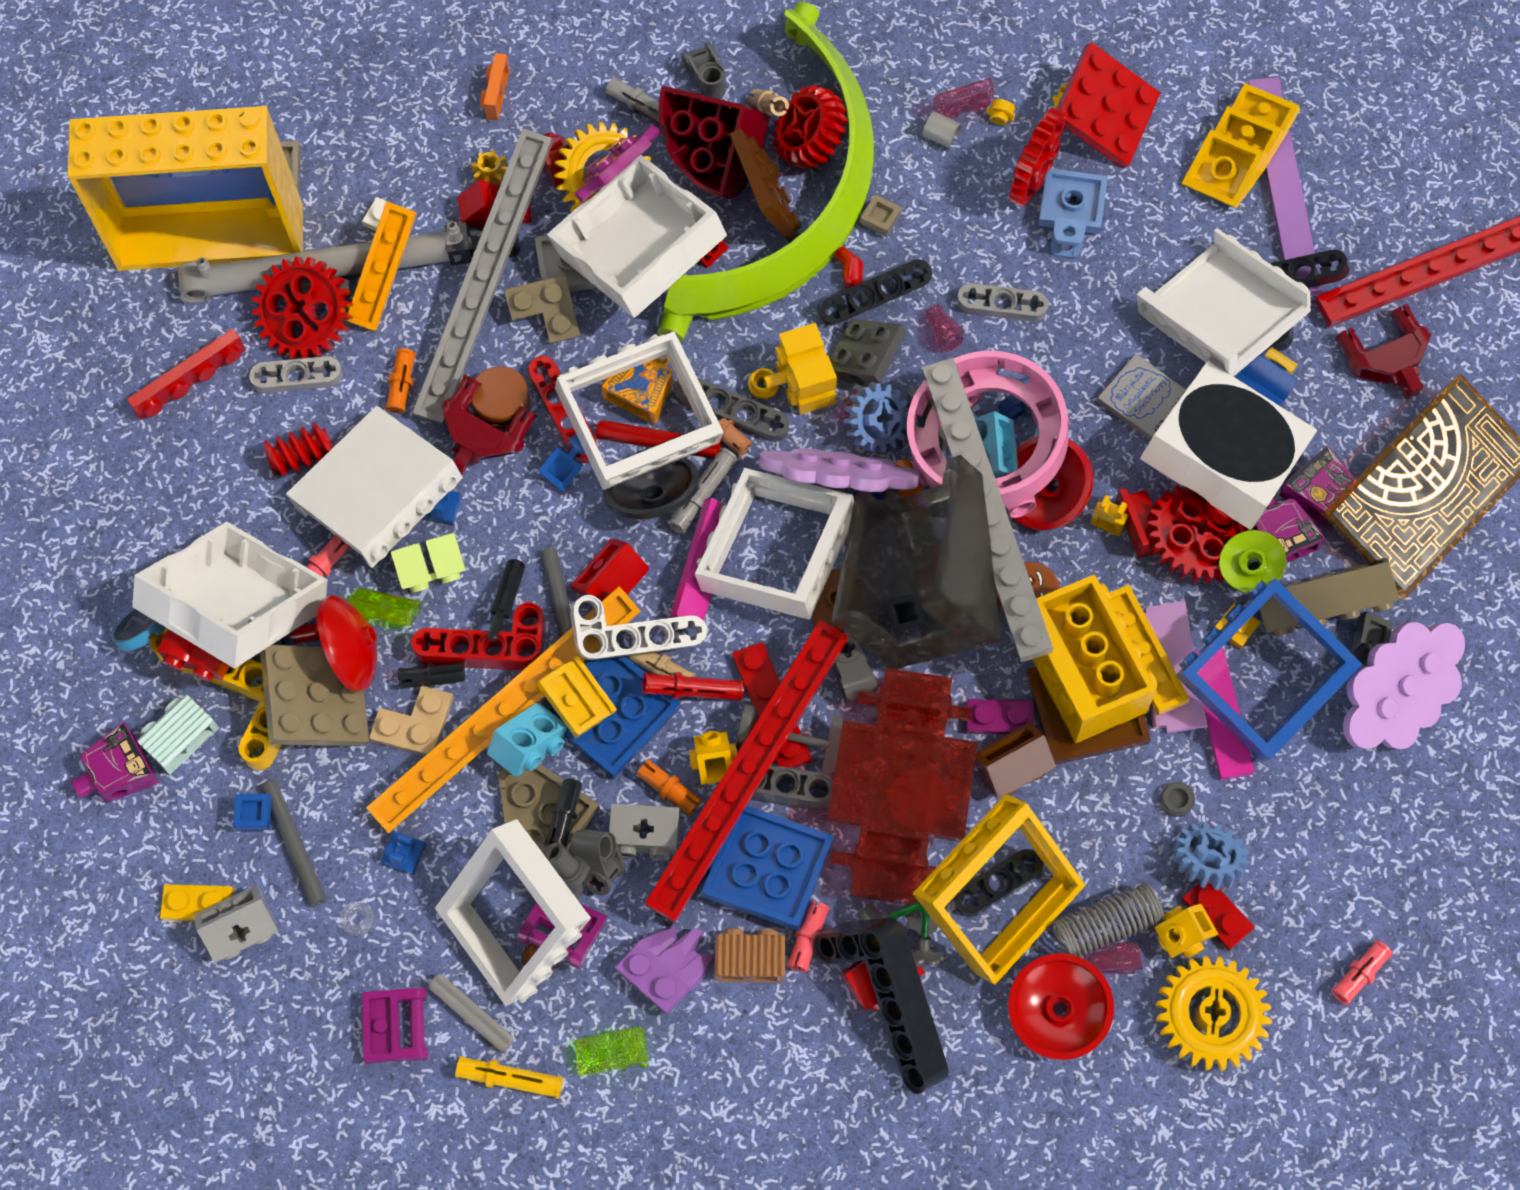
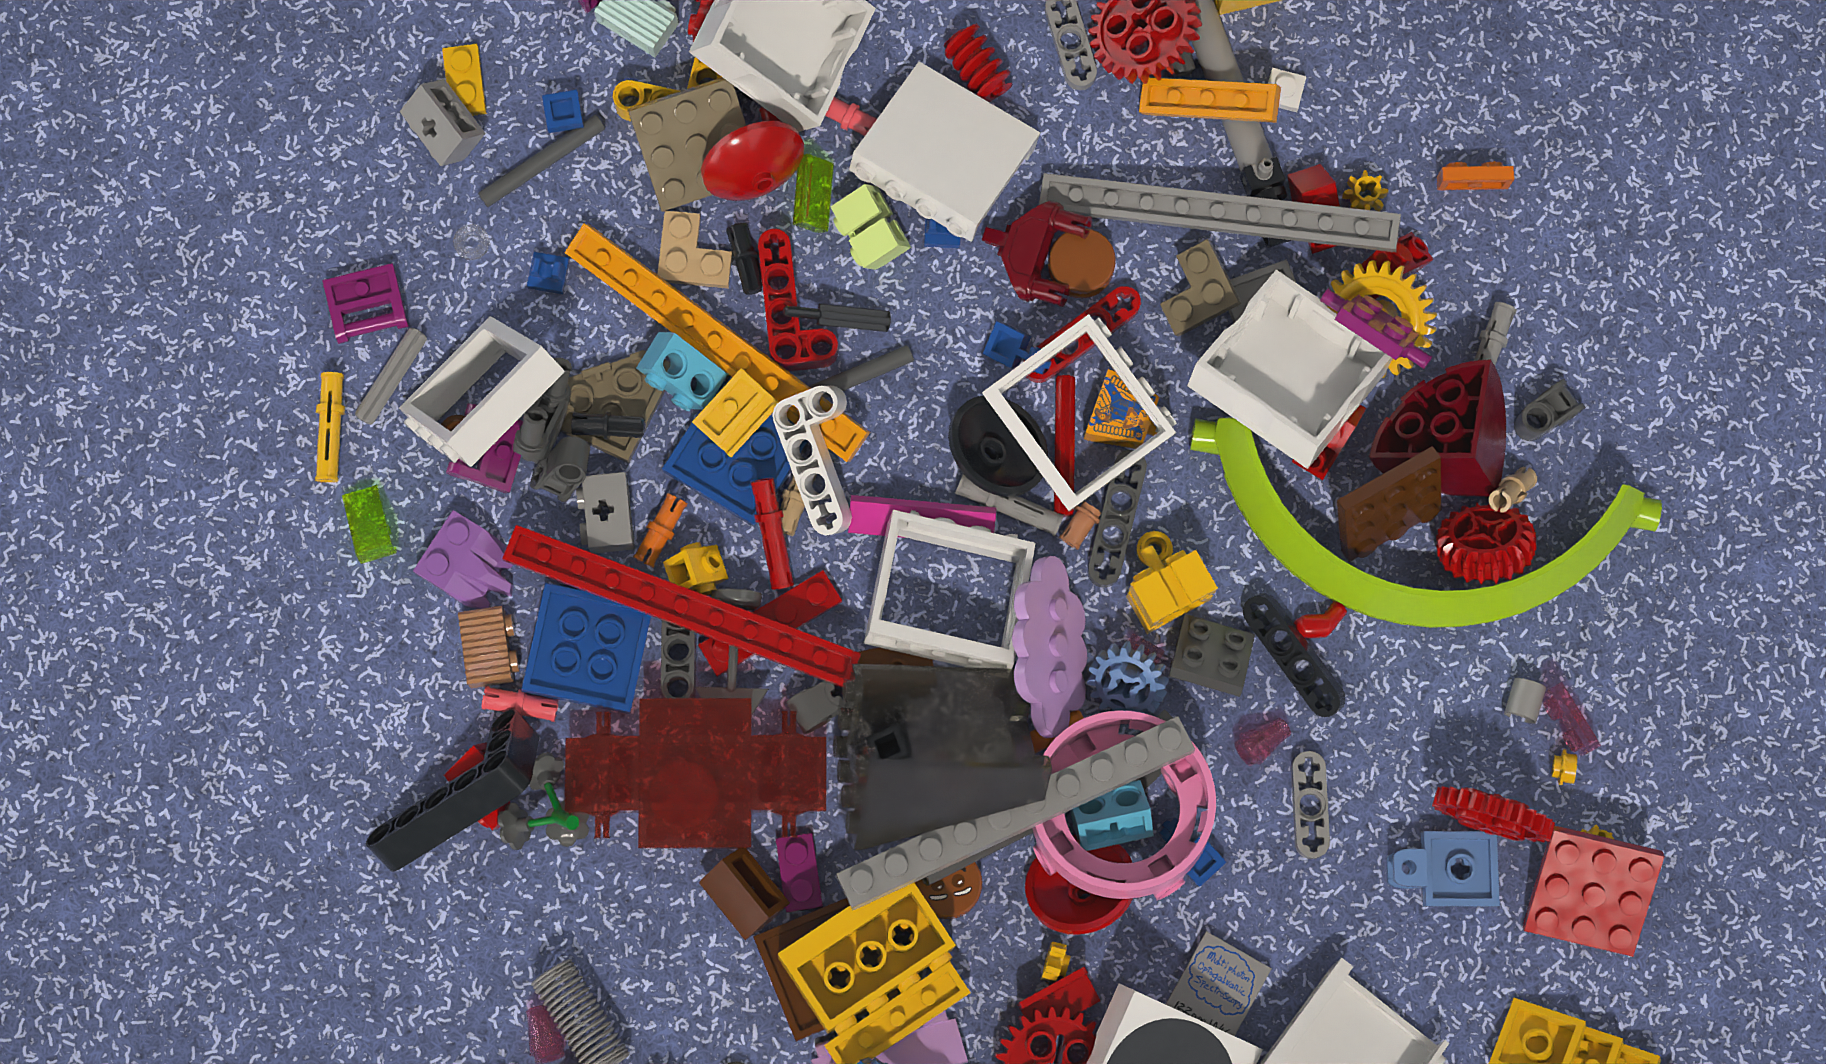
camera: 75 degrees right, 10 degrees up
orange pin [385,348,416,414] -> none
red panel [570,538,649,602] -> none
dark tan plate [860,194,902,237] -> none
yellow window [913,794,1086,985] -> none
black beam [954,849,1044,917] -> none
red dish [1008,953,1114,1060] -> none

